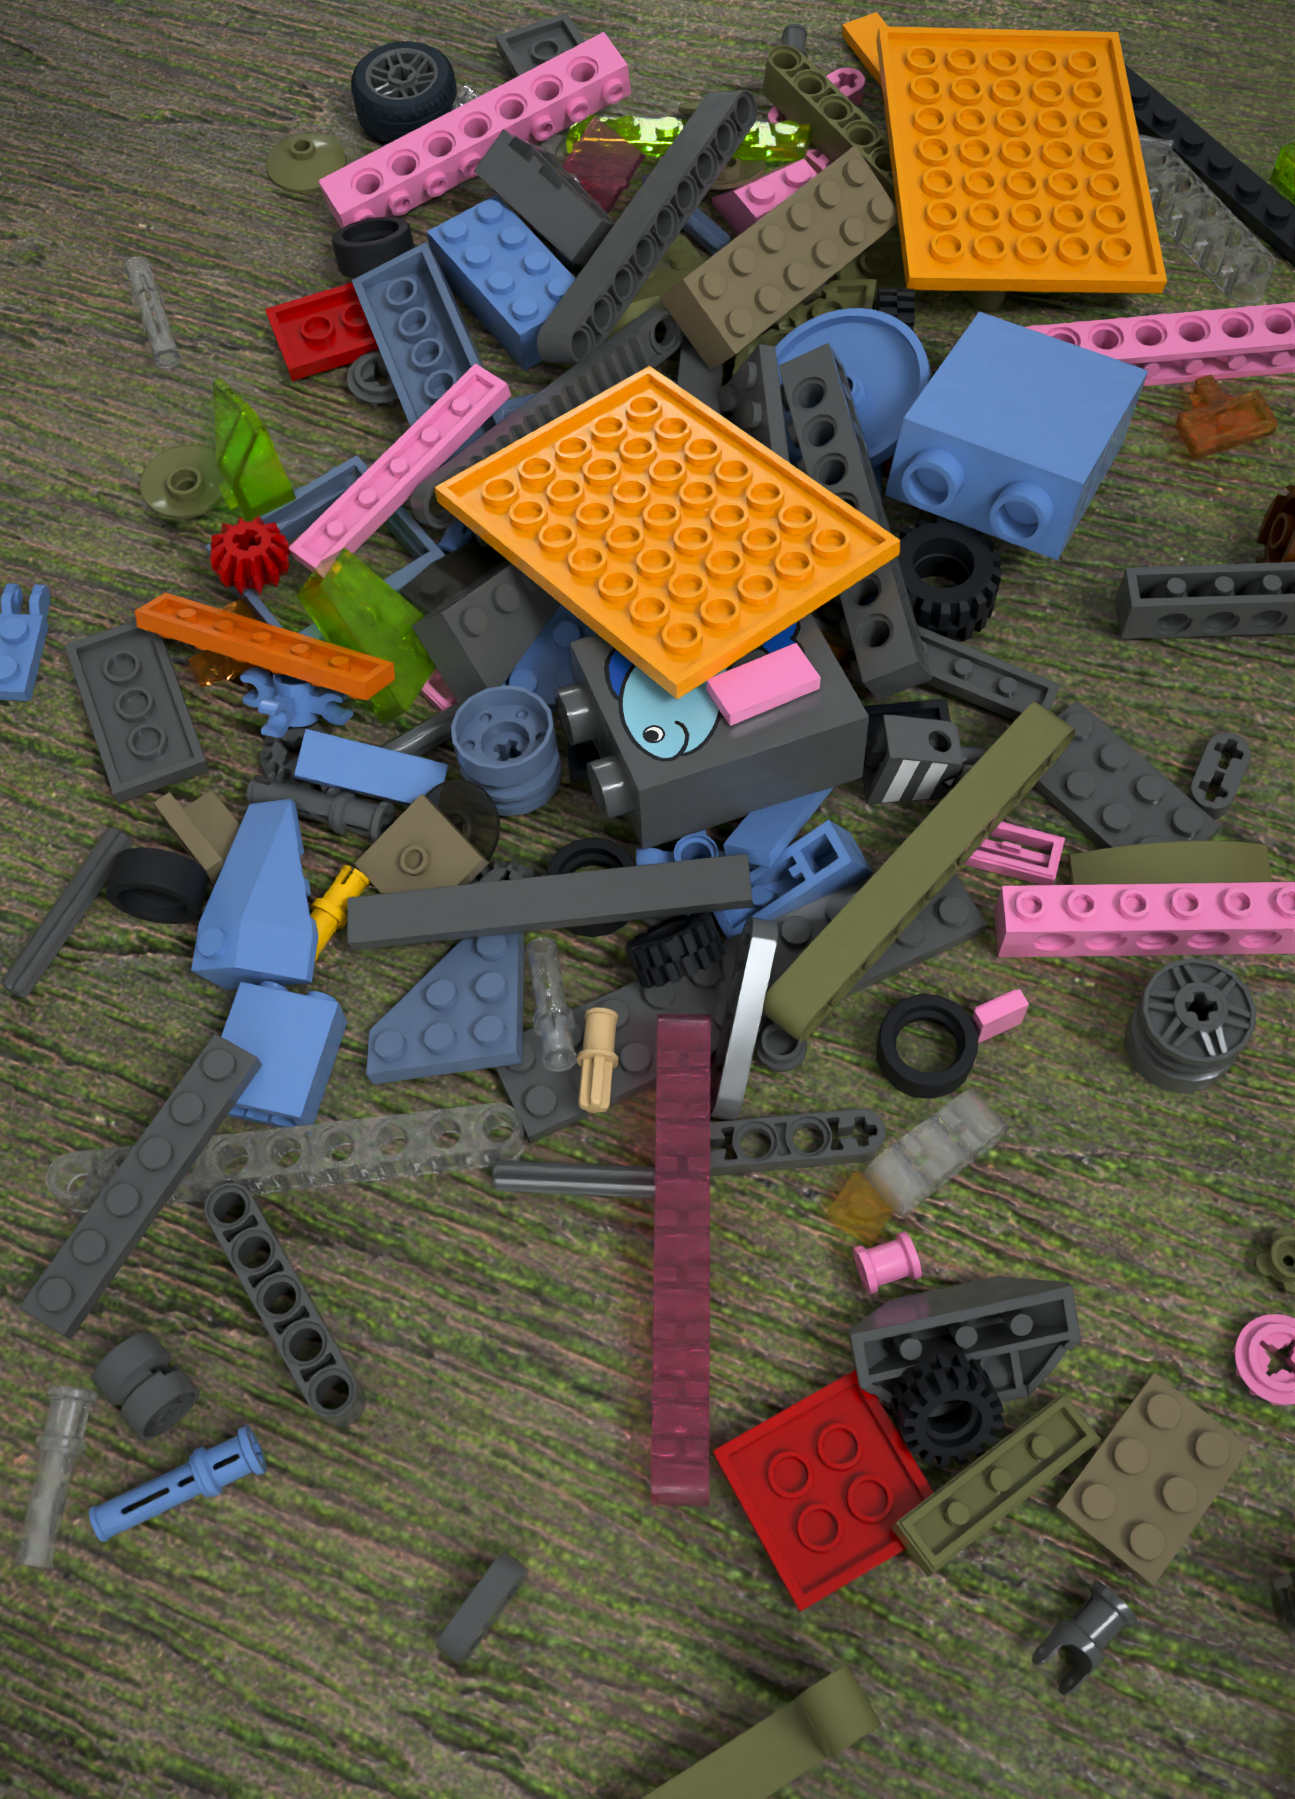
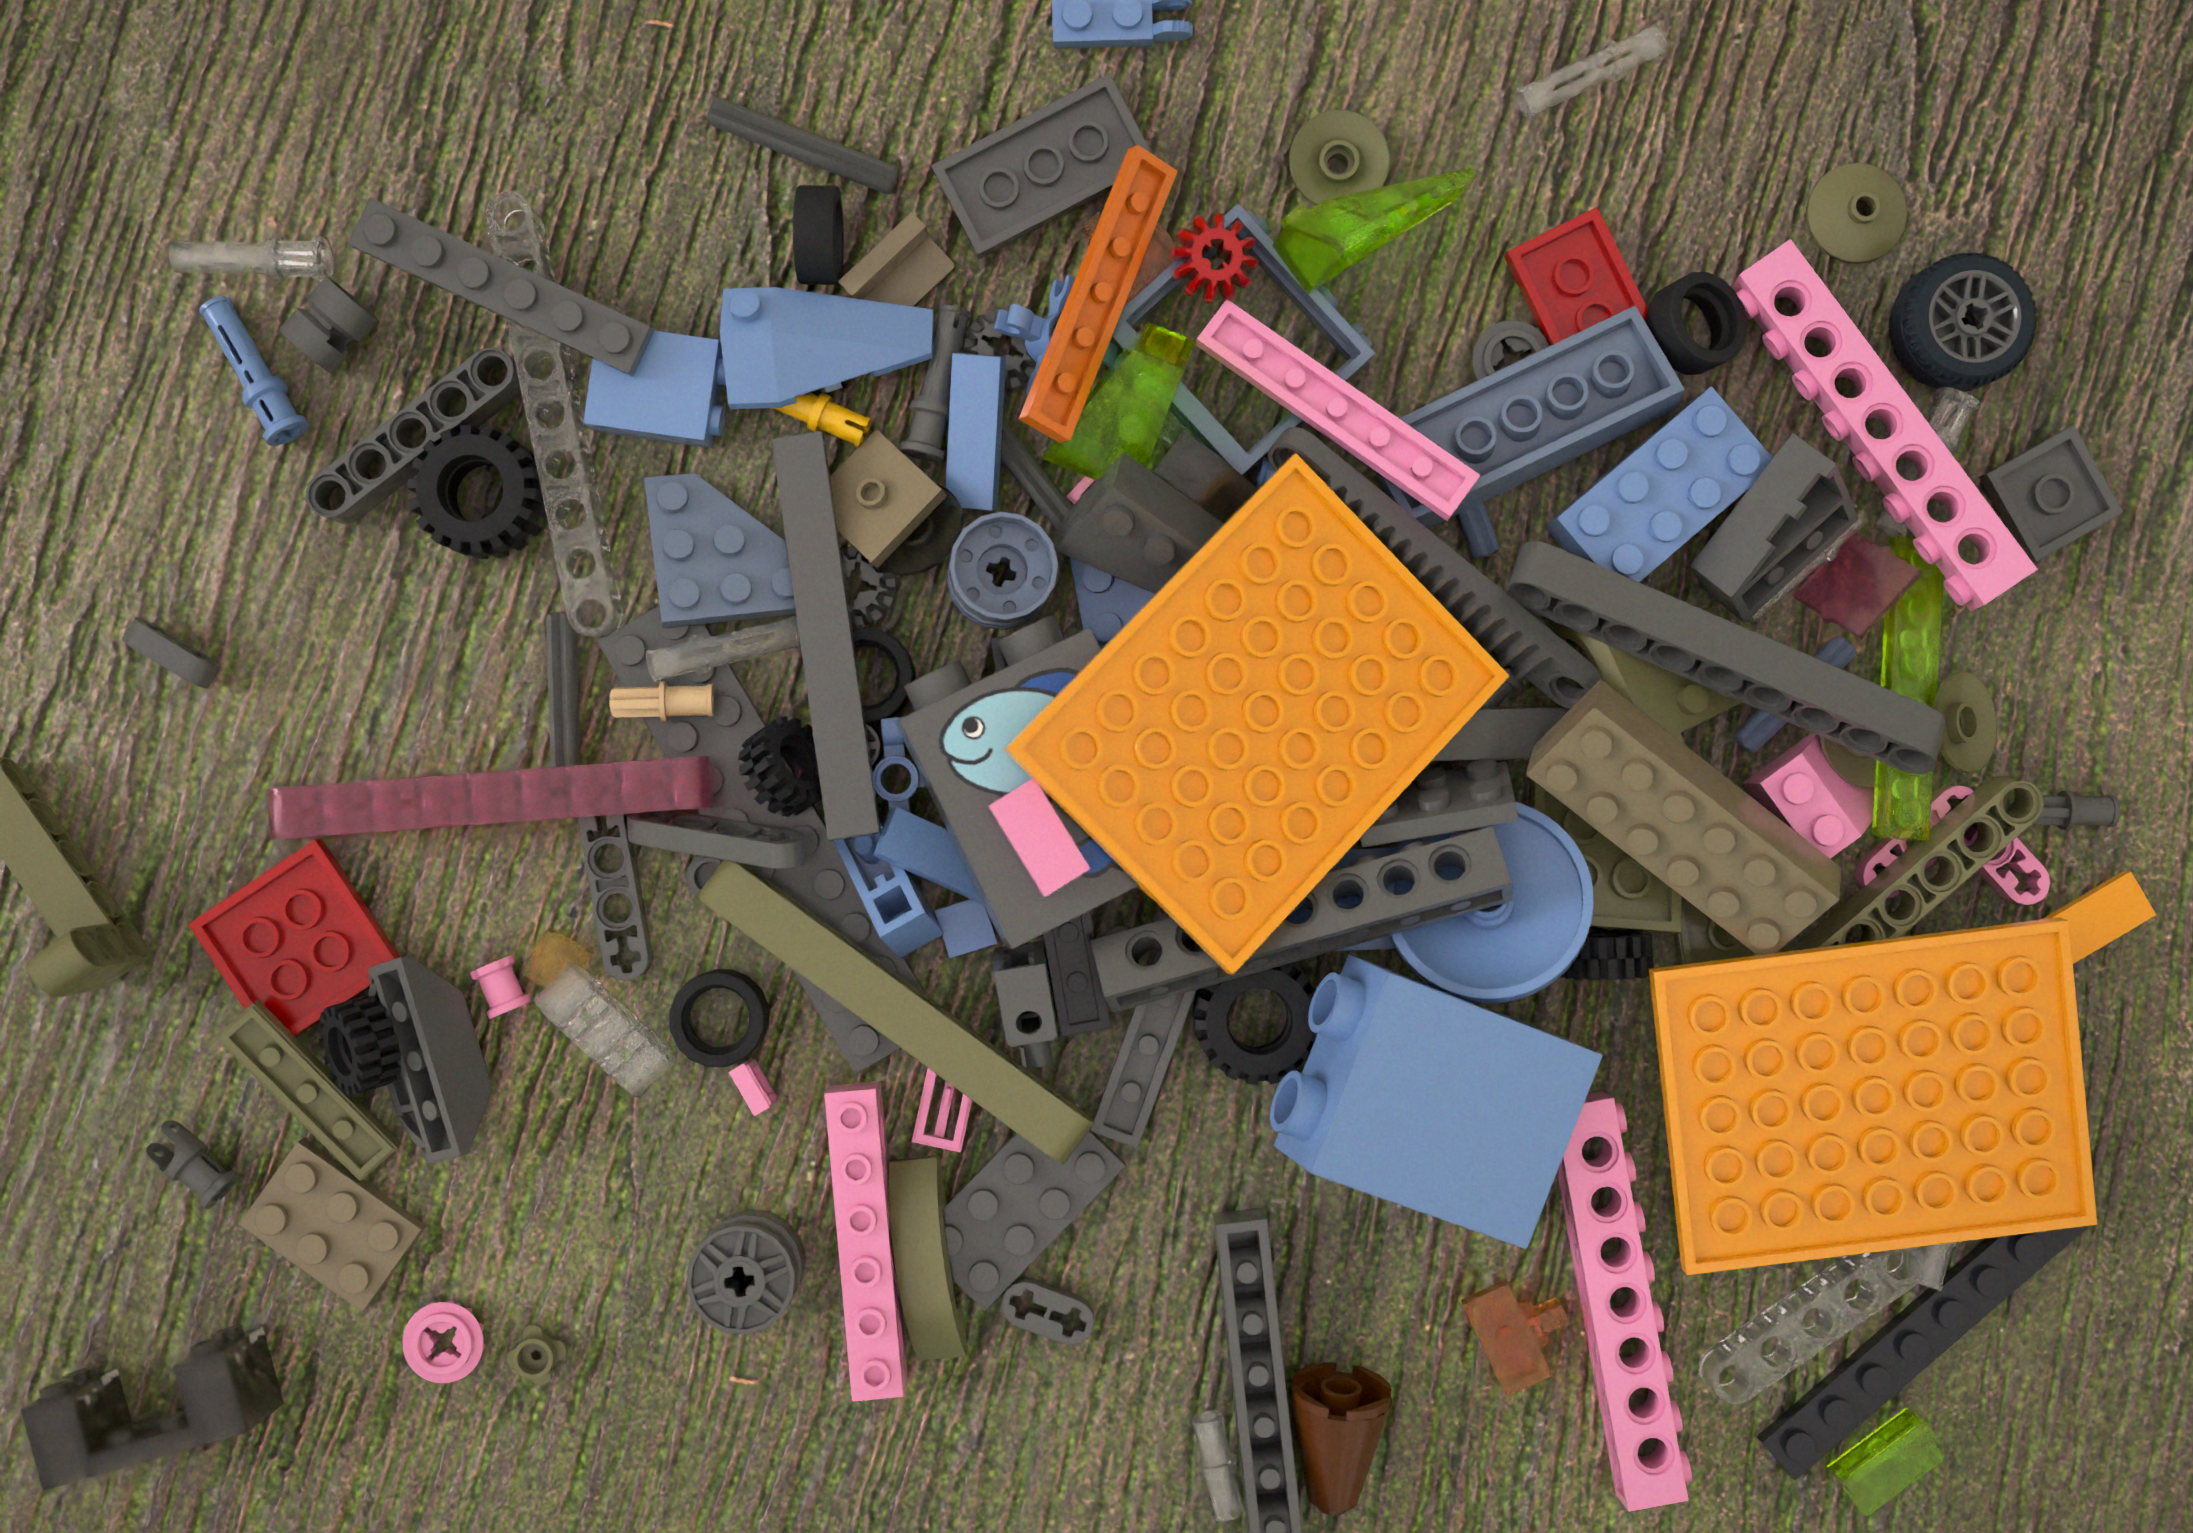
camera: 85 degrees right, 25 degrees up
none -> black tyre [407,425,551,559]
none -> medium blue tile [934,899,998,959]

